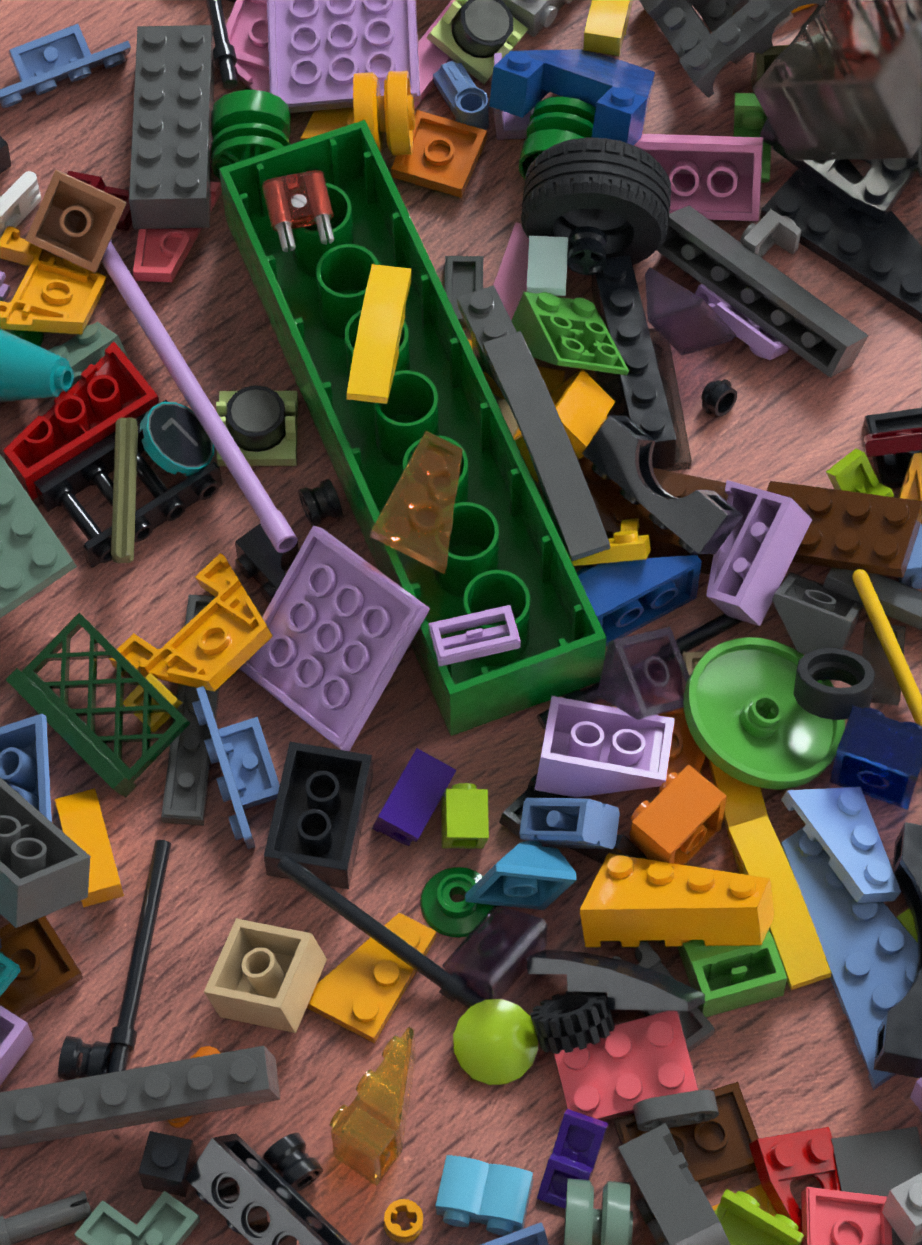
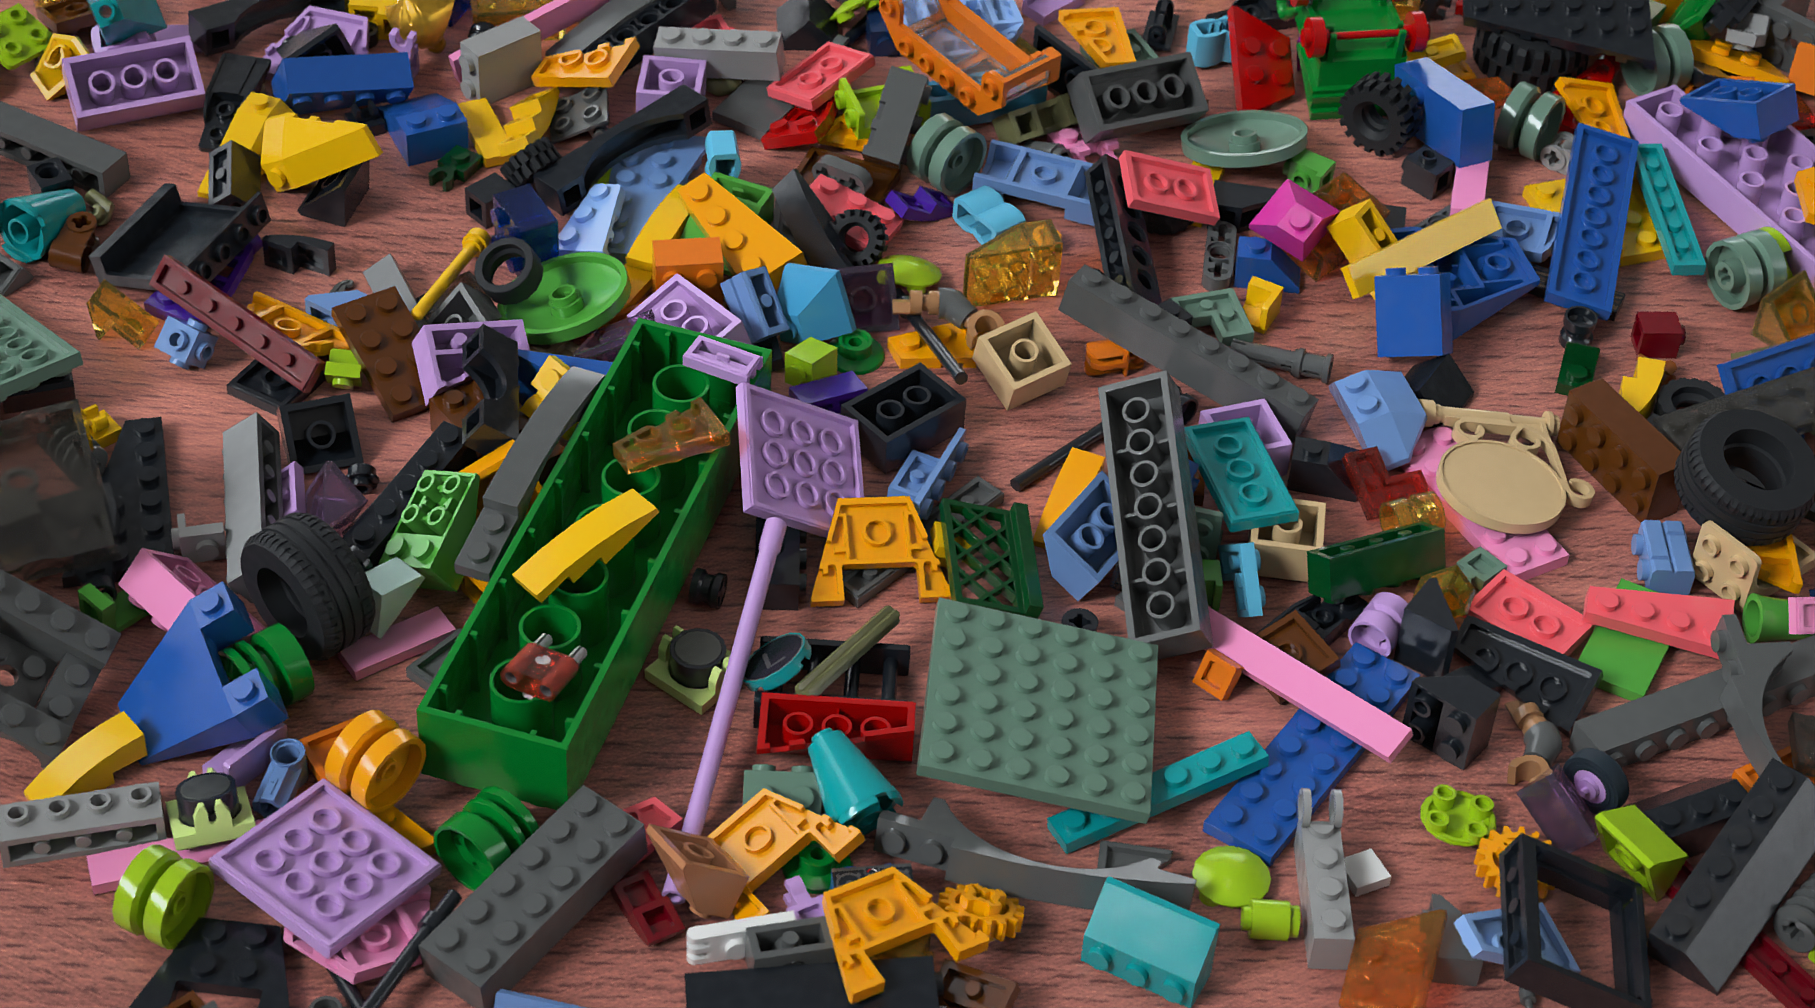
camera: 145 degrees left, 20 degrees down
none -> black slope [276,393,364,474]
none -> medium azure brick [705,130,741,179]
none -> medium nougat piece [892,287,1005,350]

